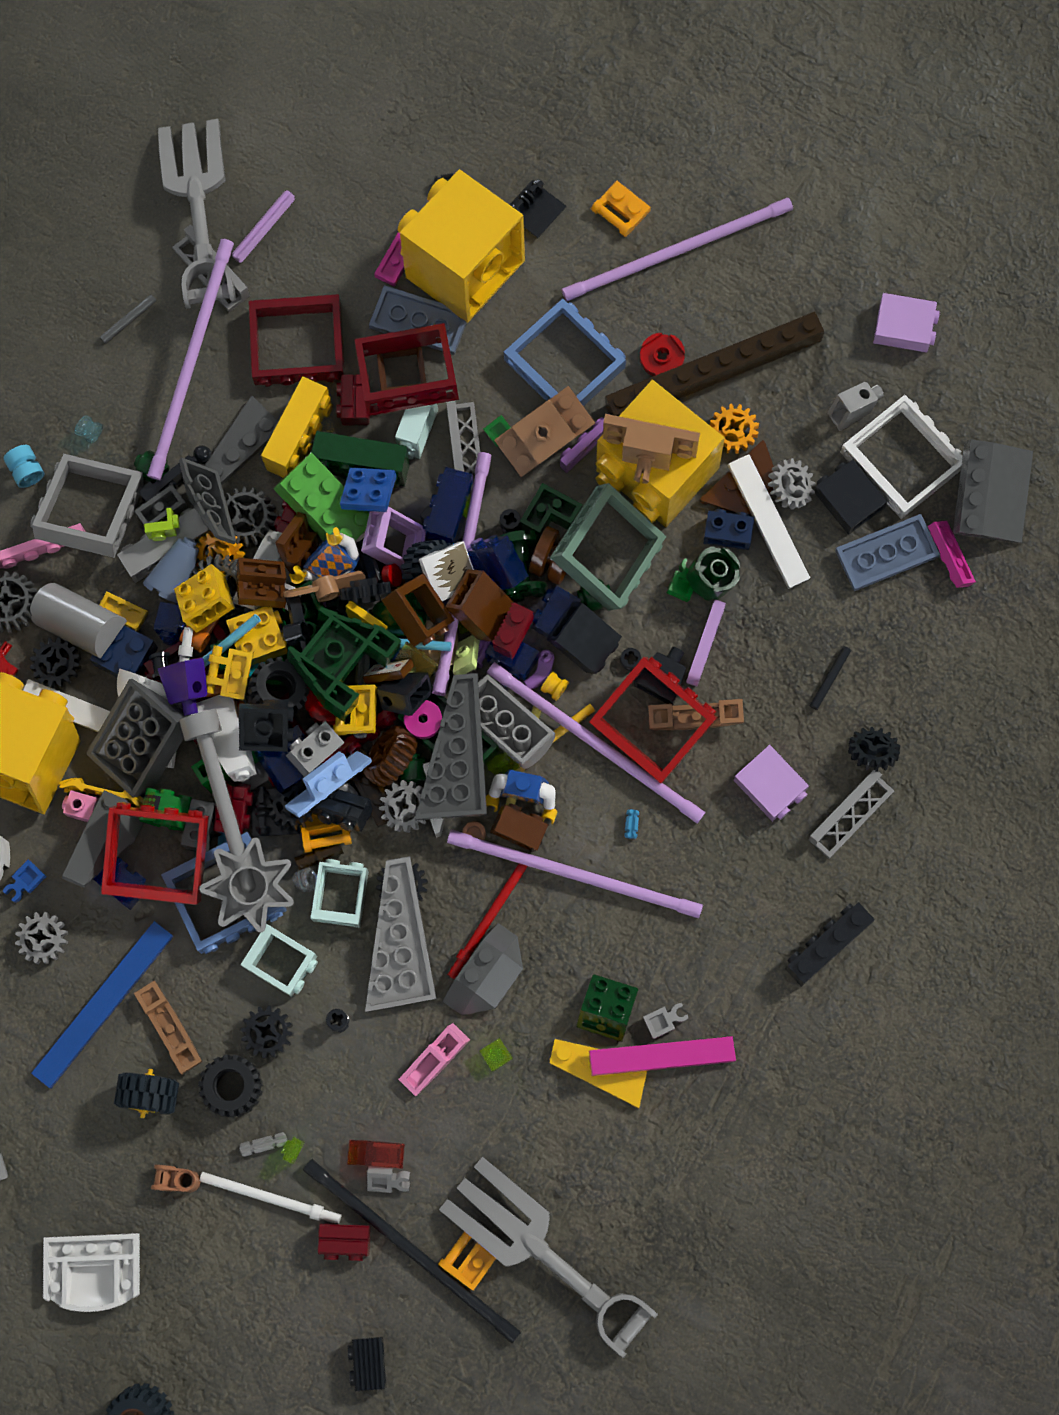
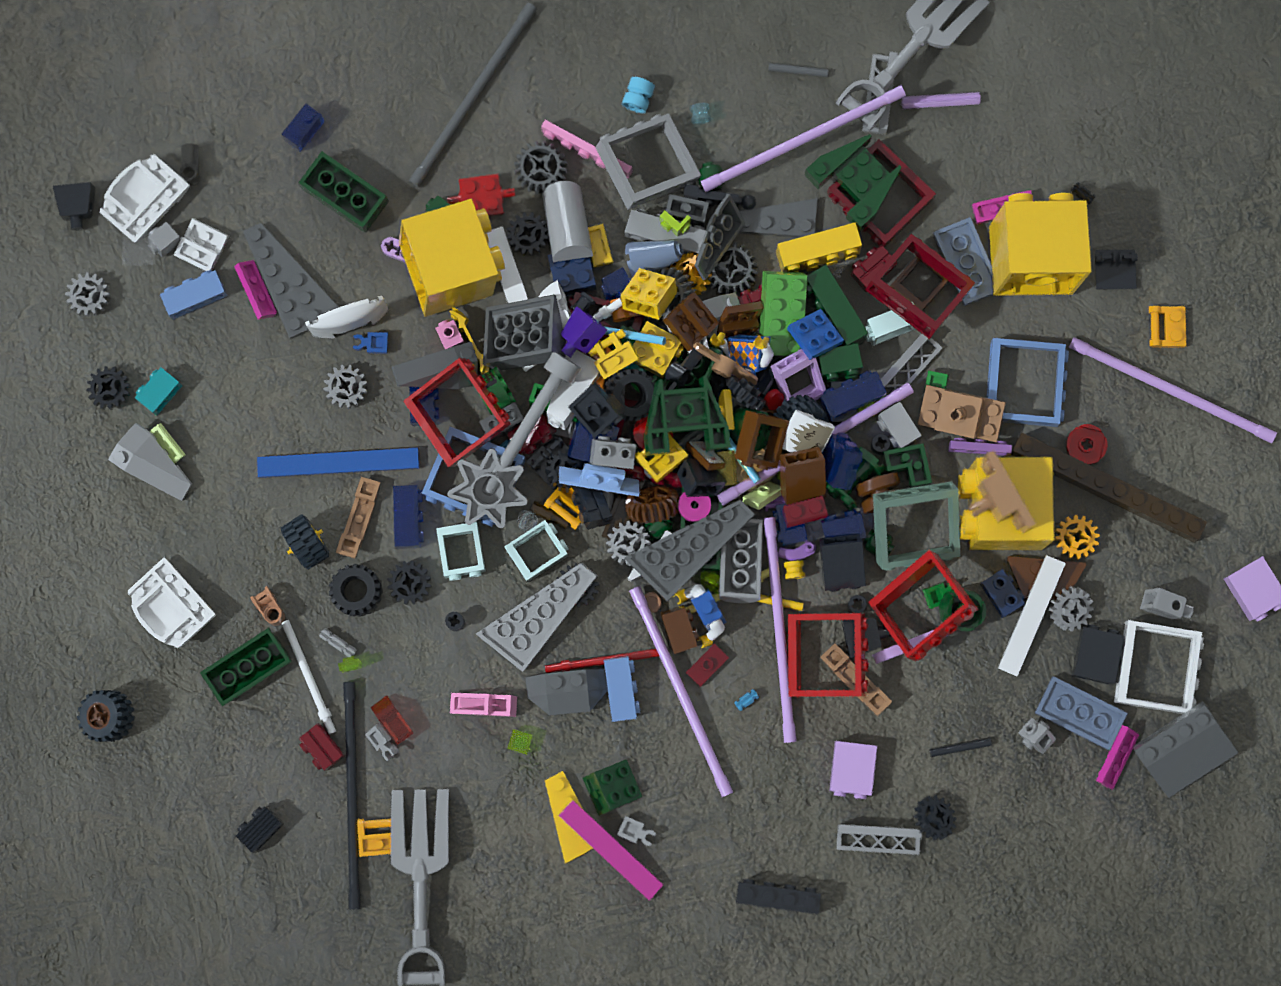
camera: 50 degrees right, 5 degrees up
none -> dark green brick [200,627,292,707]
none -> clear blue brick [393,485,424,549]
none -> medium blue brick [604,656,640,722]
none -> dark red plate [686,643,729,687]
none -> dark green wedge [805,134,901,233]
none -> dark green brick [816,344,863,384]
none -> red window [868,550,977,662]
none -> light grey brick [877,402,922,449]
none -> light grey brick [1019,718,1056,754]

